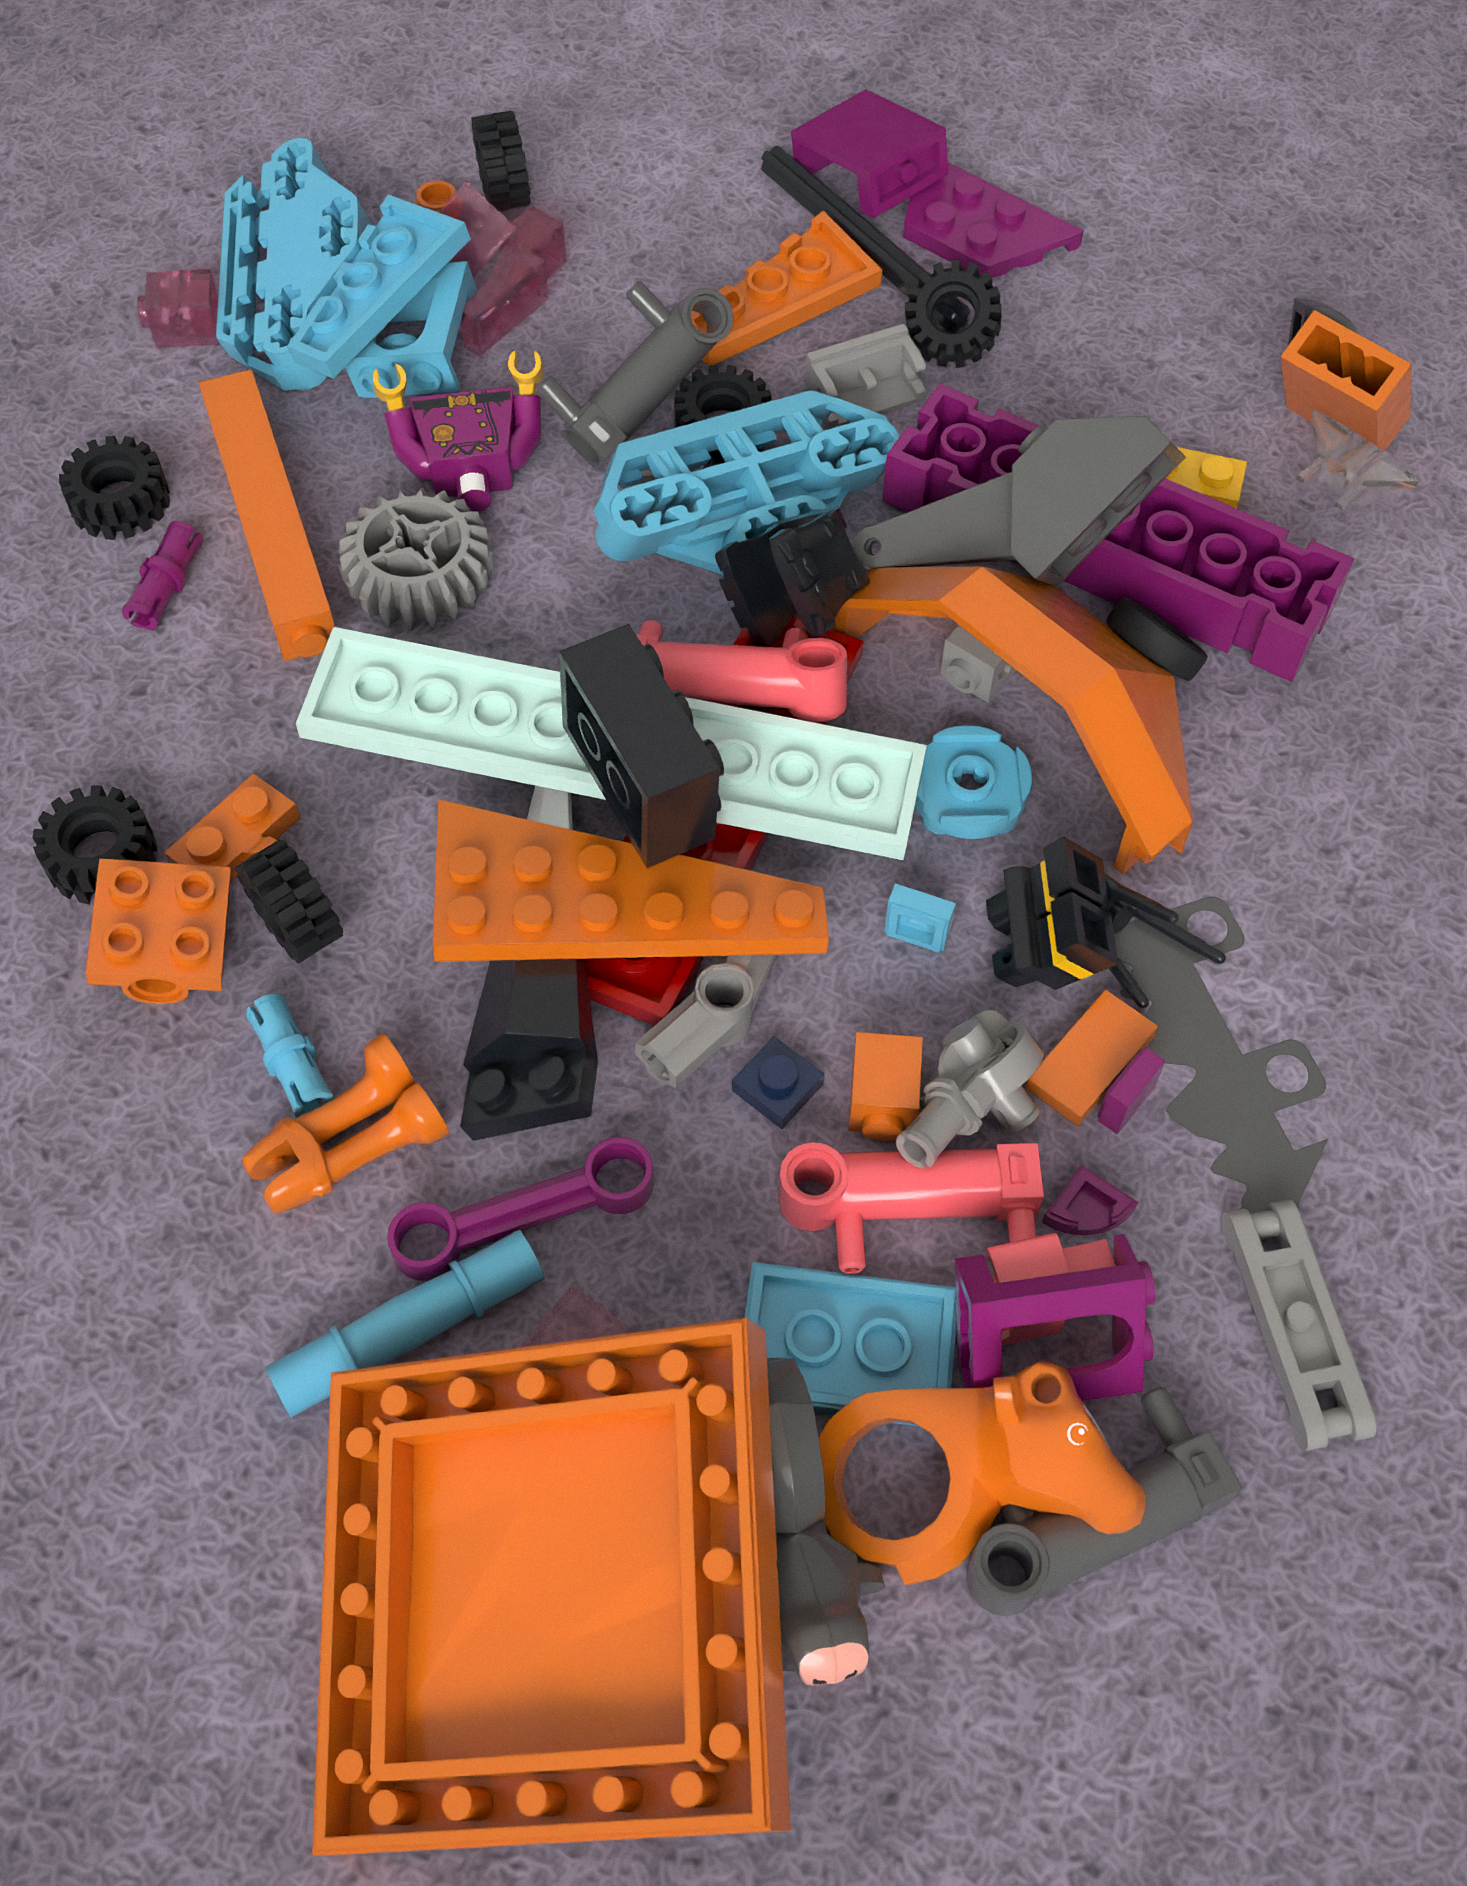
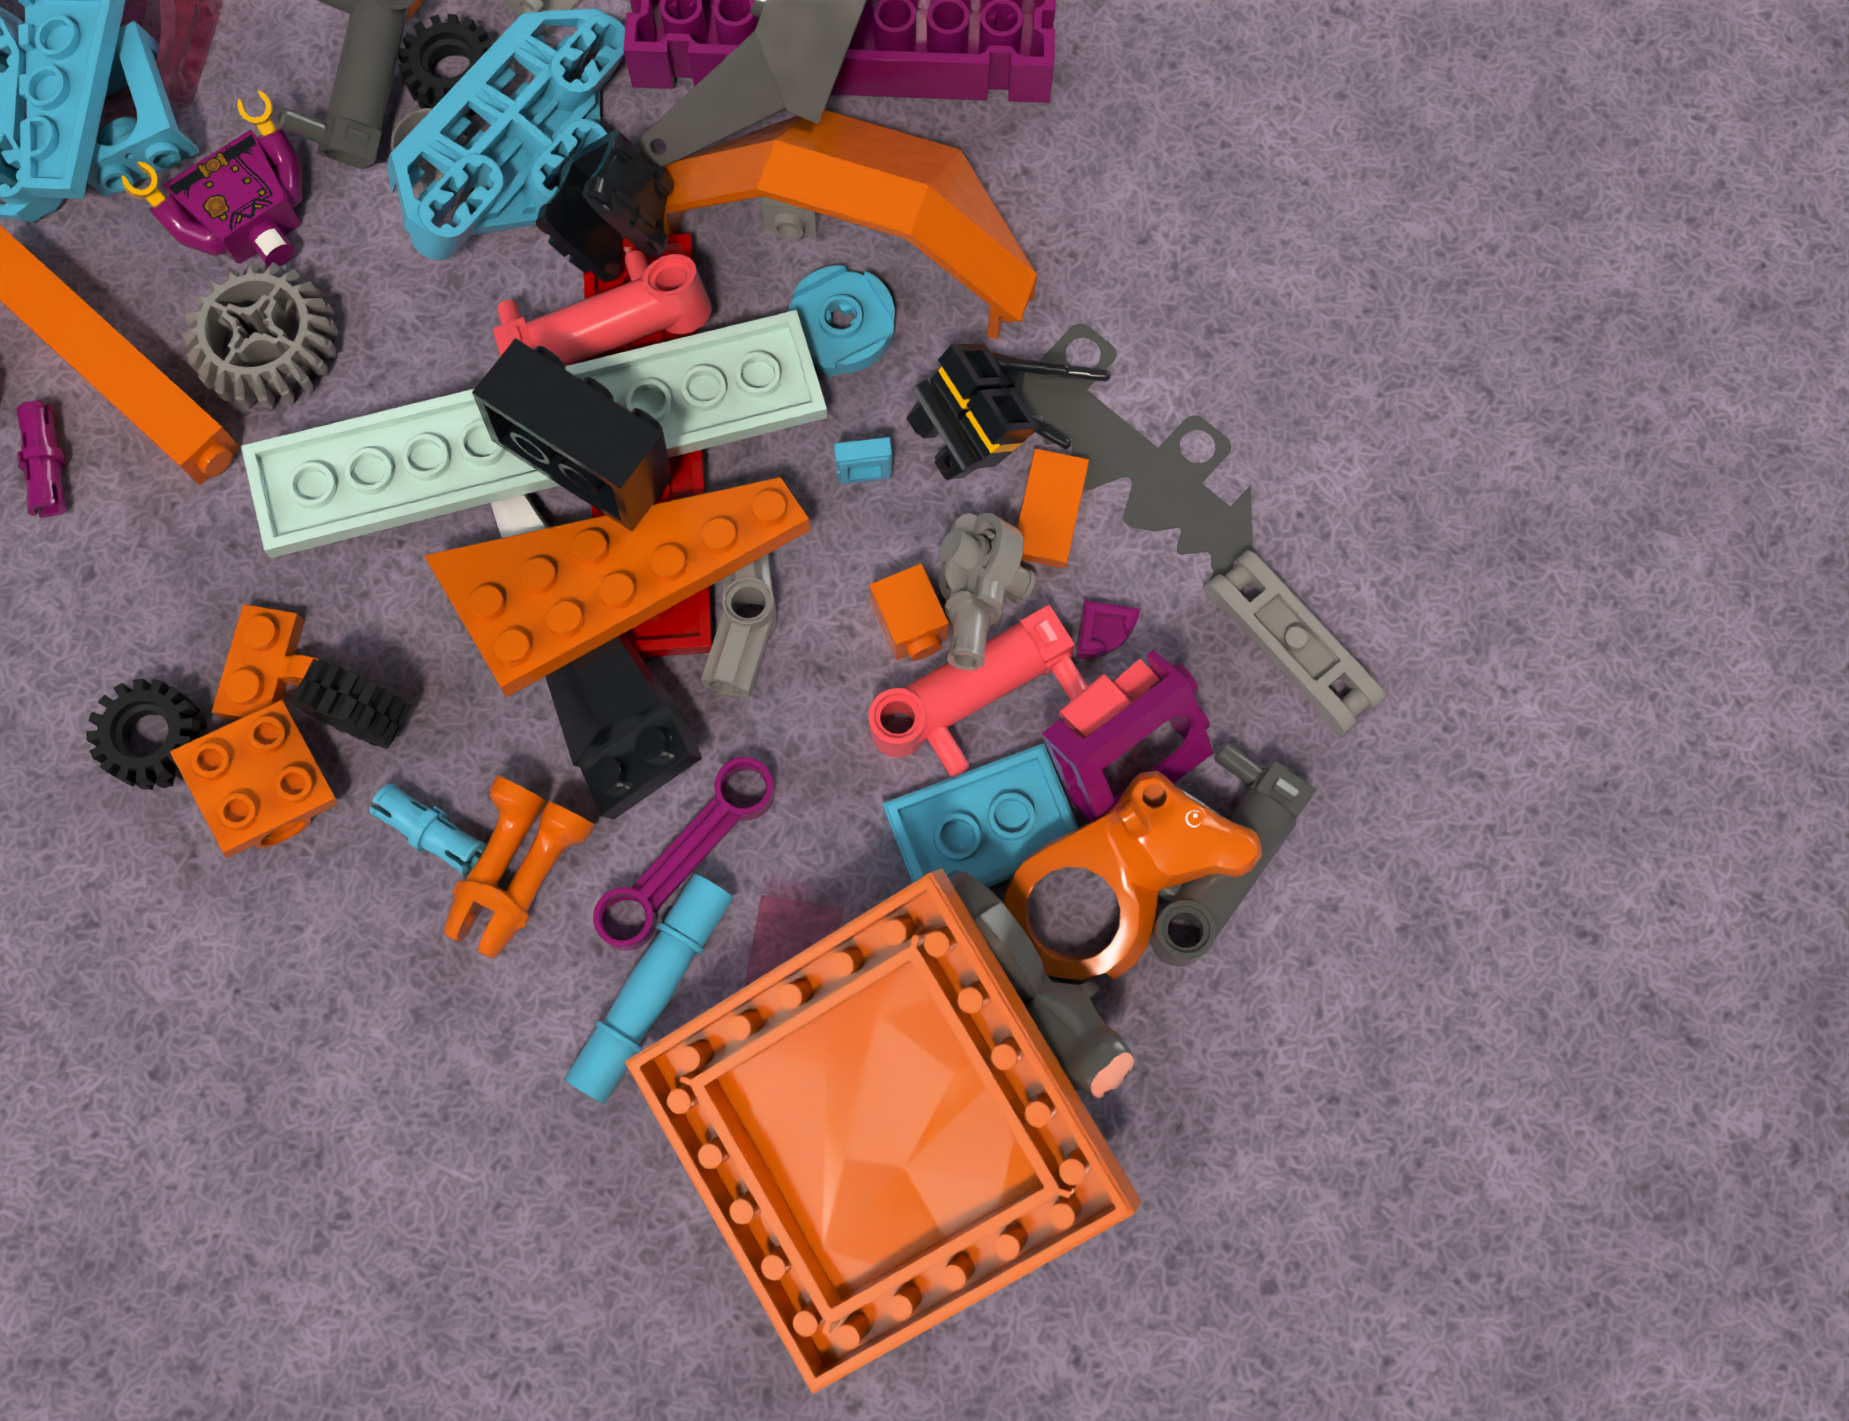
camera: 30 degrees left, 15 degrees up
dark blue plate [732,1036,824,1129] -> none
magenta tile [1098,1048,1166,1135] -> none
black tyre [1106,596,1208,681] -> none

